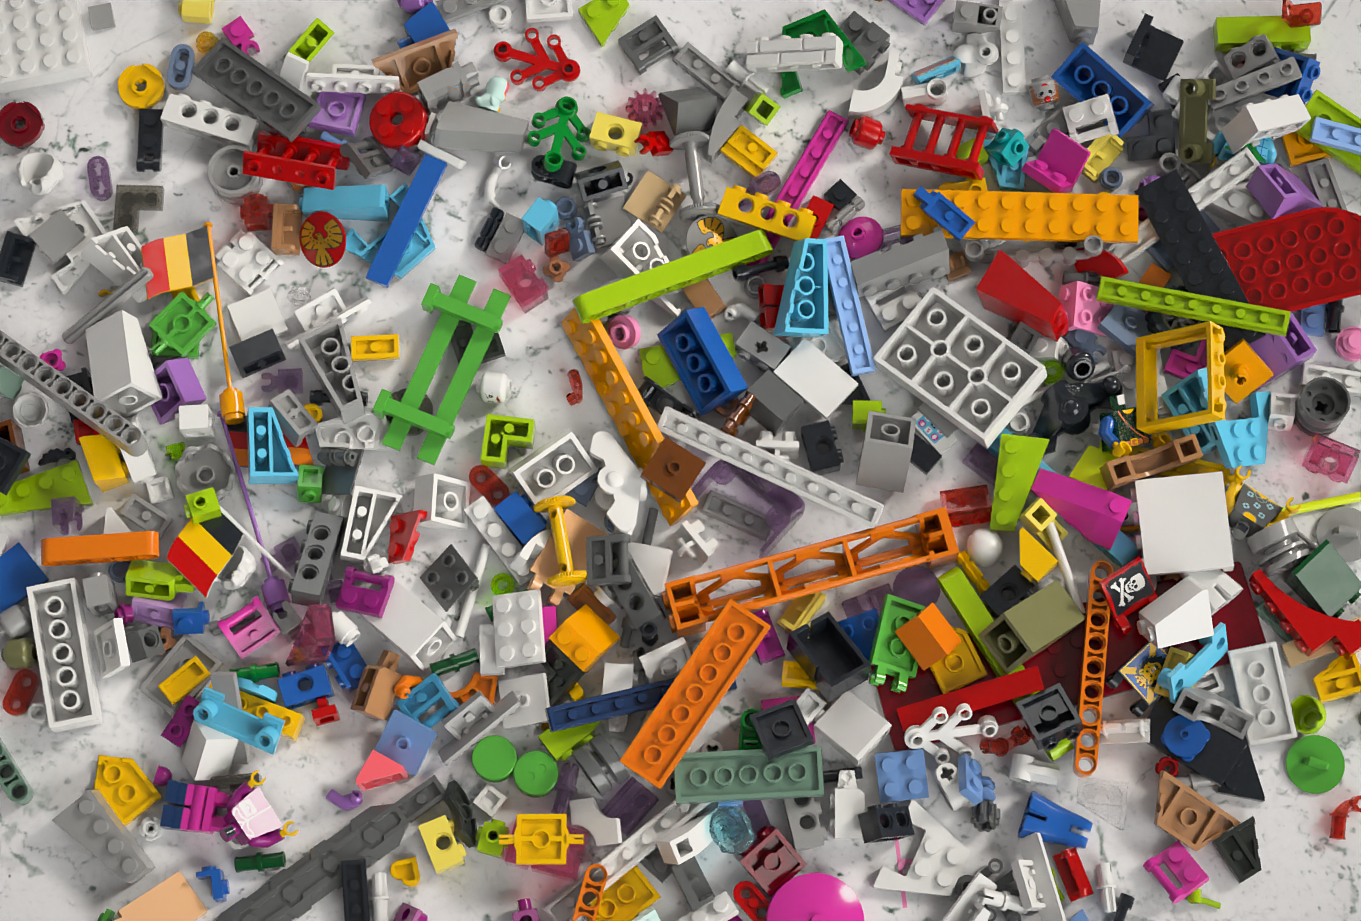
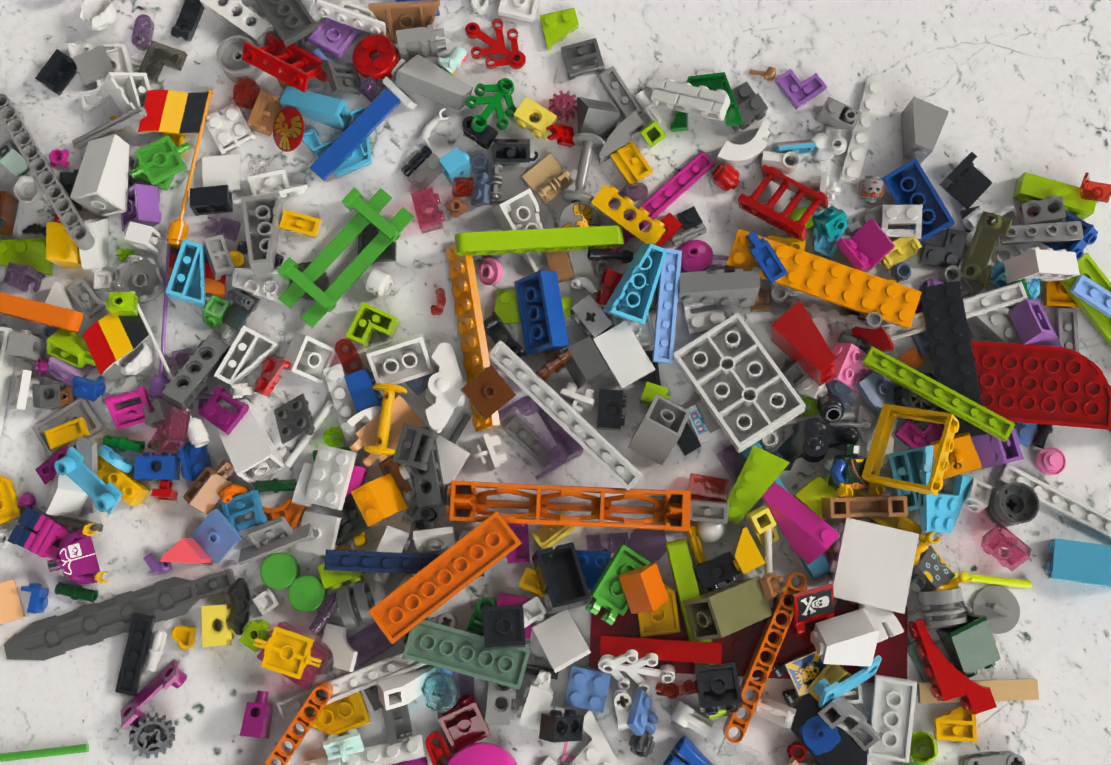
camera: 15 degrees right, 5 degrees up
none -> light grey plate [690,499,729,524]
none -> medium nougat tile [760,572,787,599]

